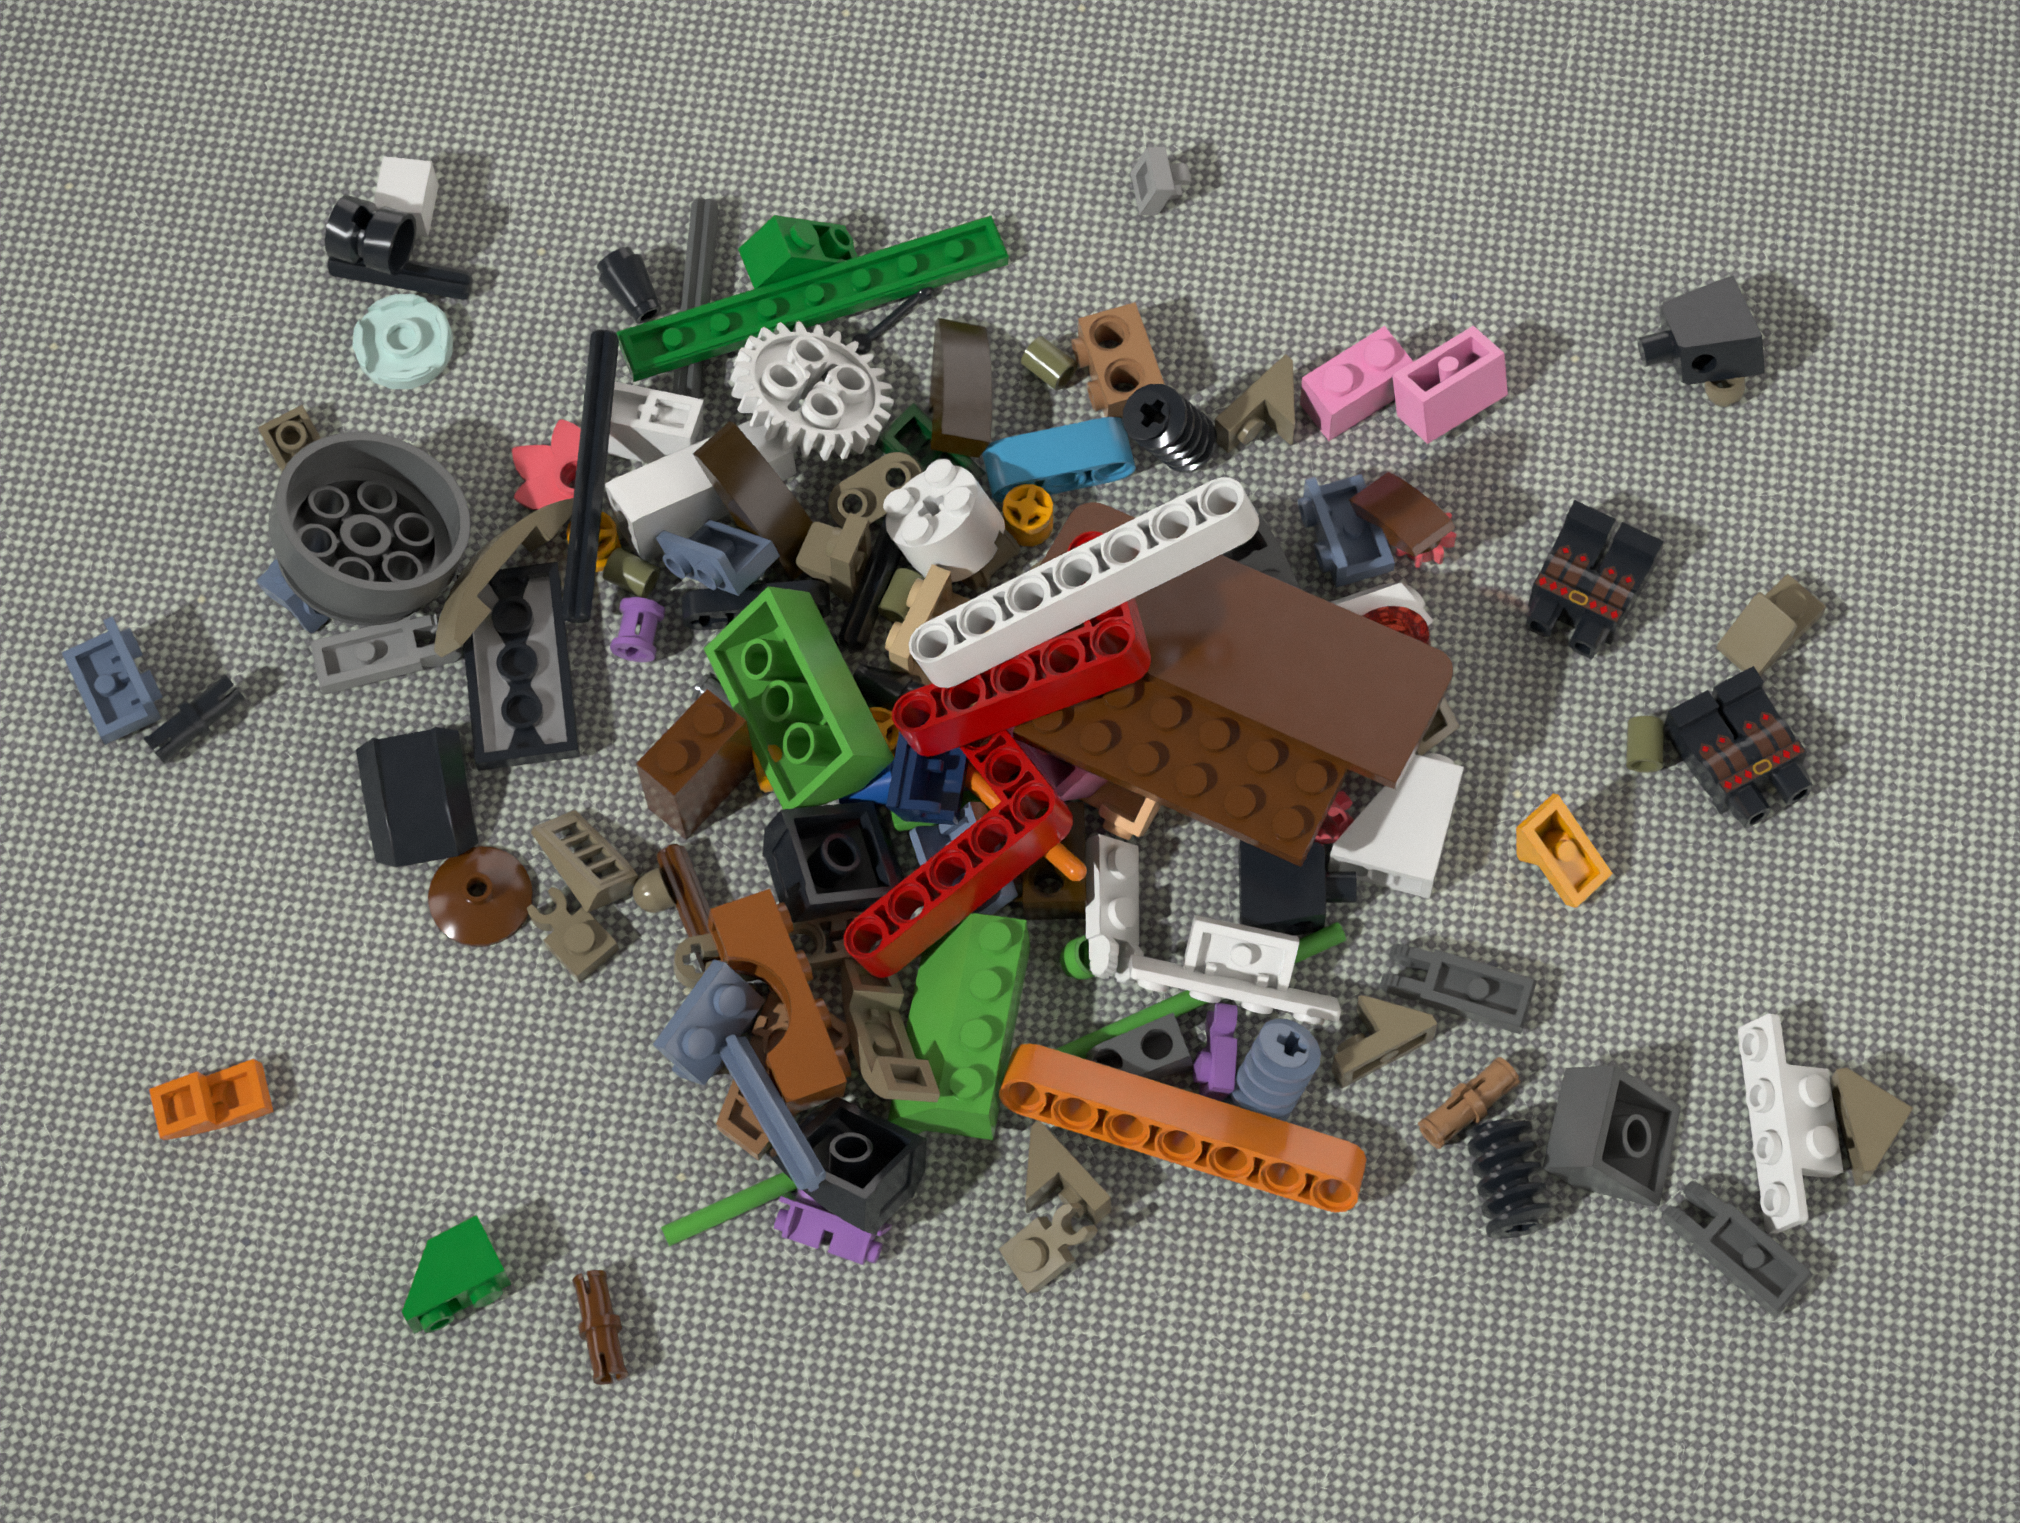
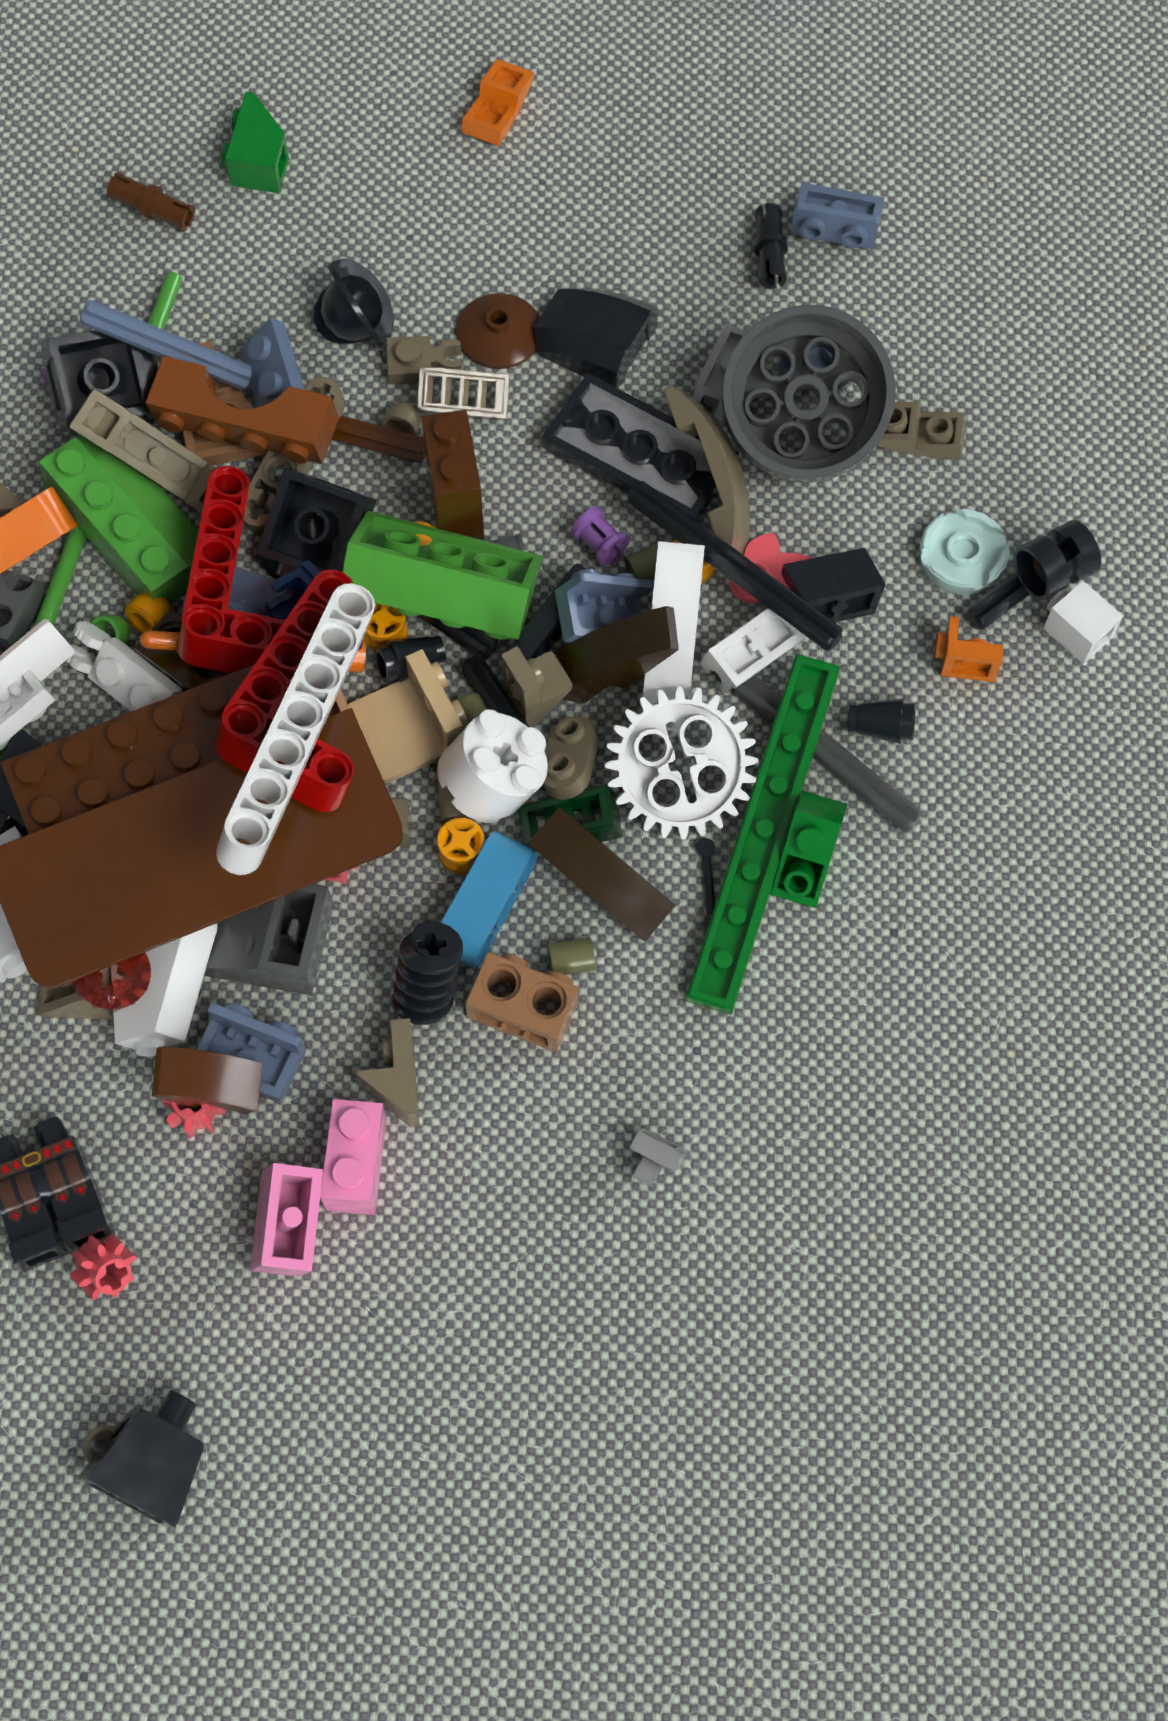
camera: 125 degrees right, 0 degrees up
none -> coral gear [69,1233,137,1300]
none -> light orange piece [125,593,172,634]
none -> black helmet [313,259,394,349]
none -> black hinge [781,547,886,622]
none -> orange bracket [934,616,1004,683]

